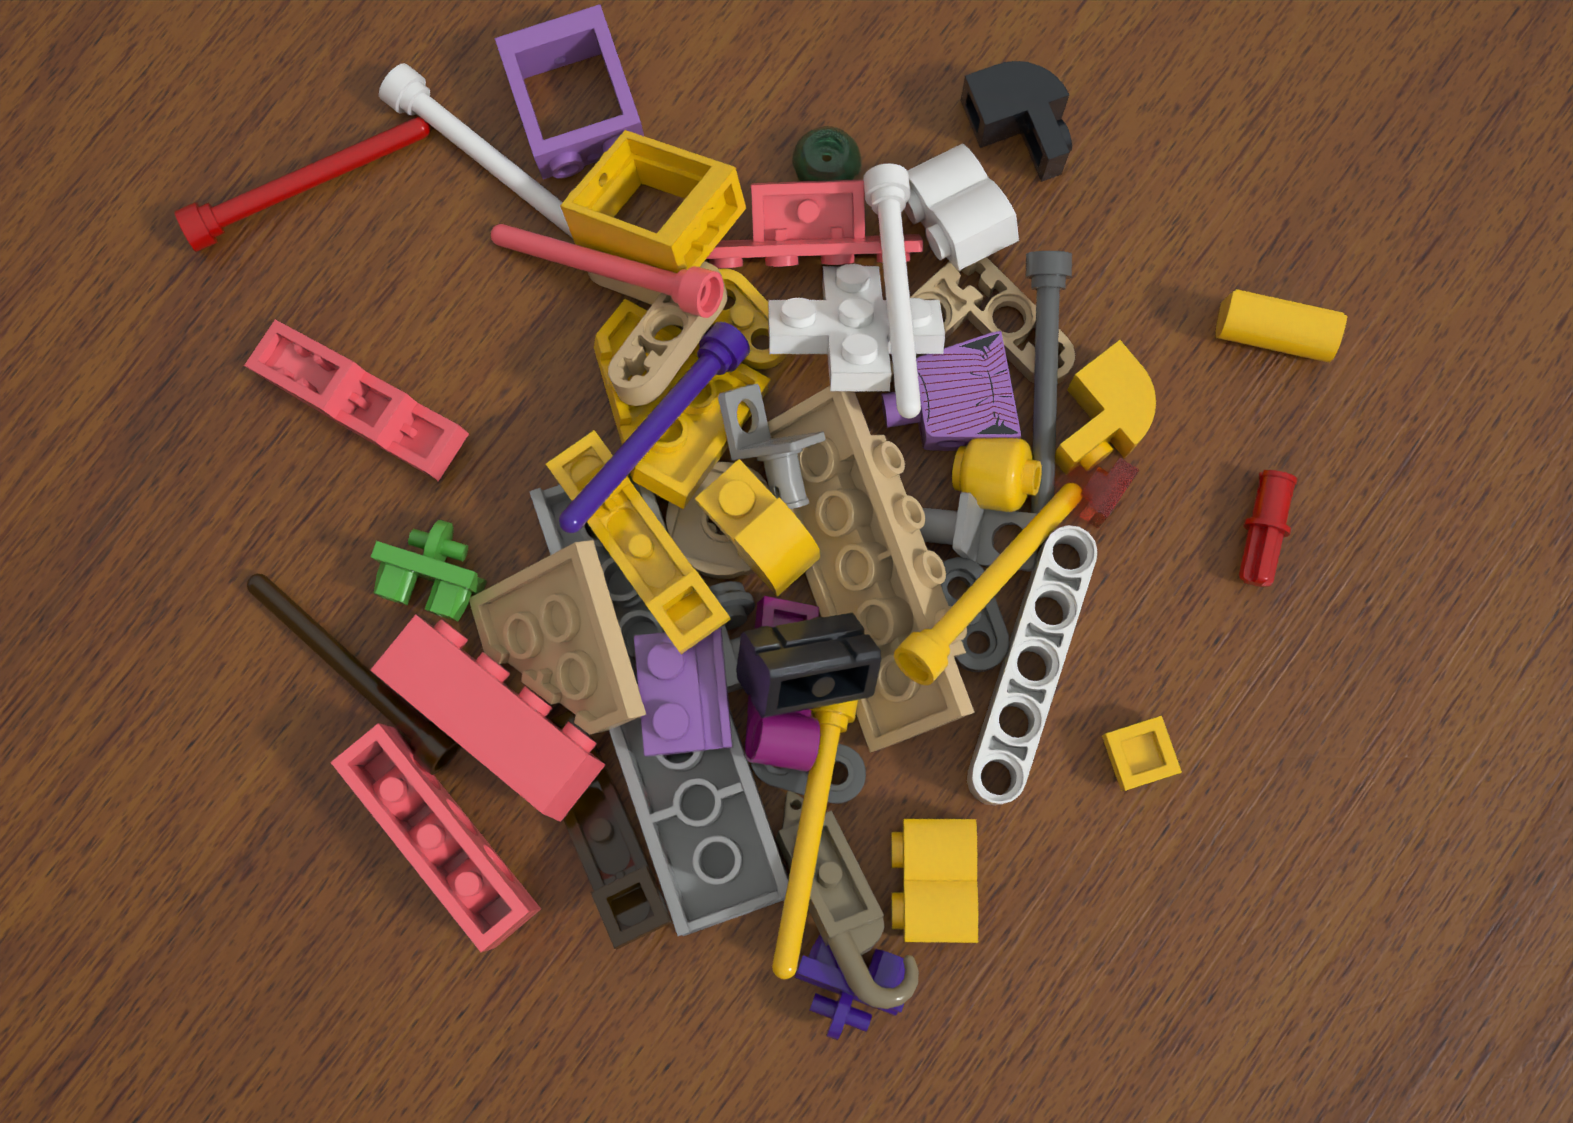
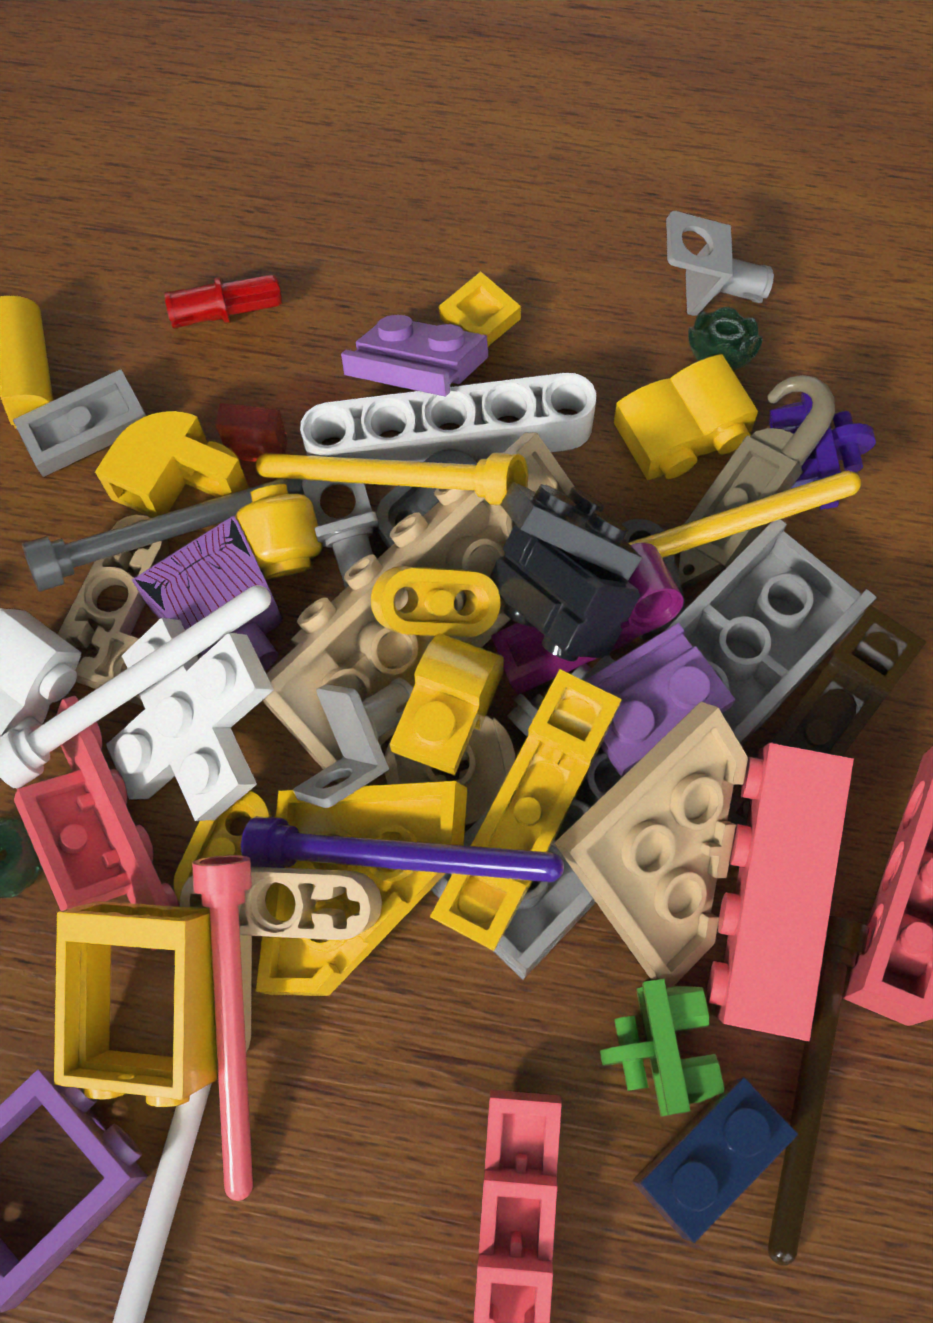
camera: 120 degrees left, 10 degrees down
none -> light grey plate [13,369,146,477]
none -> medium lavender plate [341,315,488,397]
none -> yellow plate [371,566,501,637]
none -> black plate [500,481,642,580]
none -> dark blue brick [631,1077,798,1243]
none -> light grey bracket [666,211,774,316]
none -> clear green plate [688,307,763,371]

